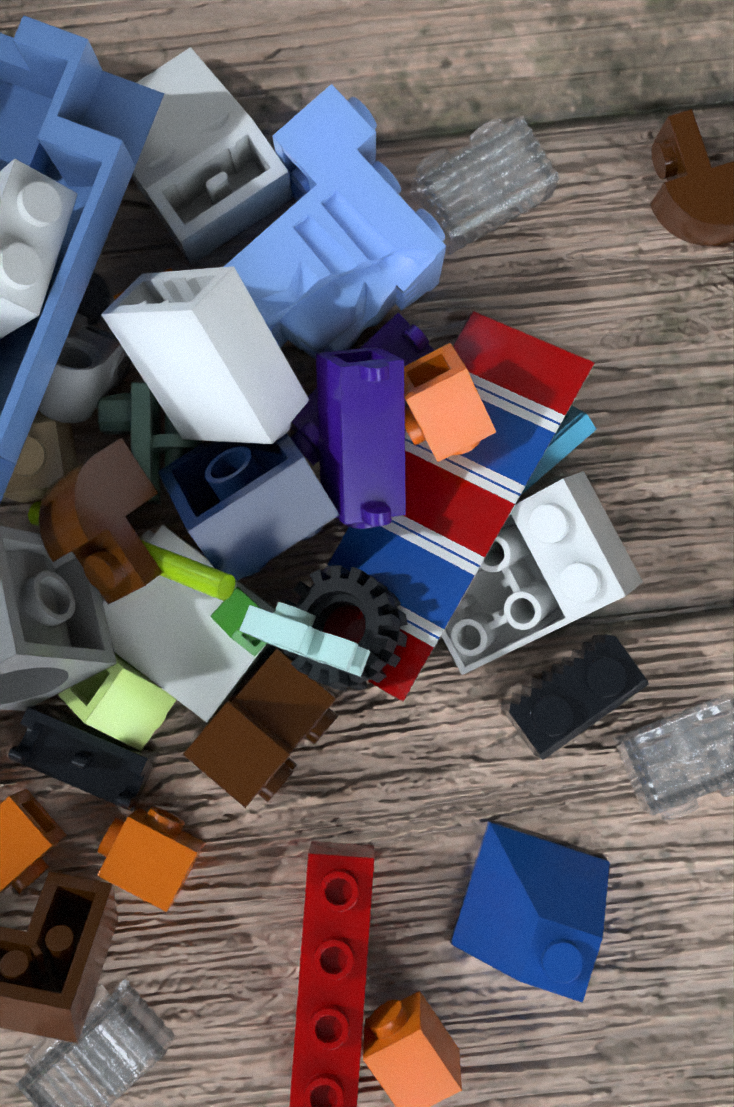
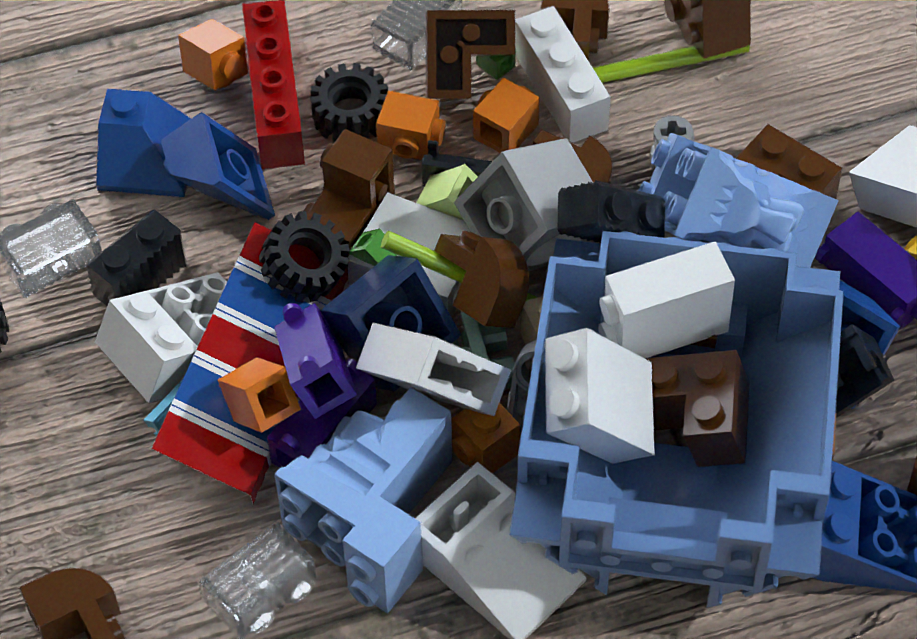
camera: 170 degrees right, 30 degrees down
light aqua plate [239,602,370,677] -> none
none -> blue slope [161,112,275,220]
none -> black tyre [310,63,388,143]

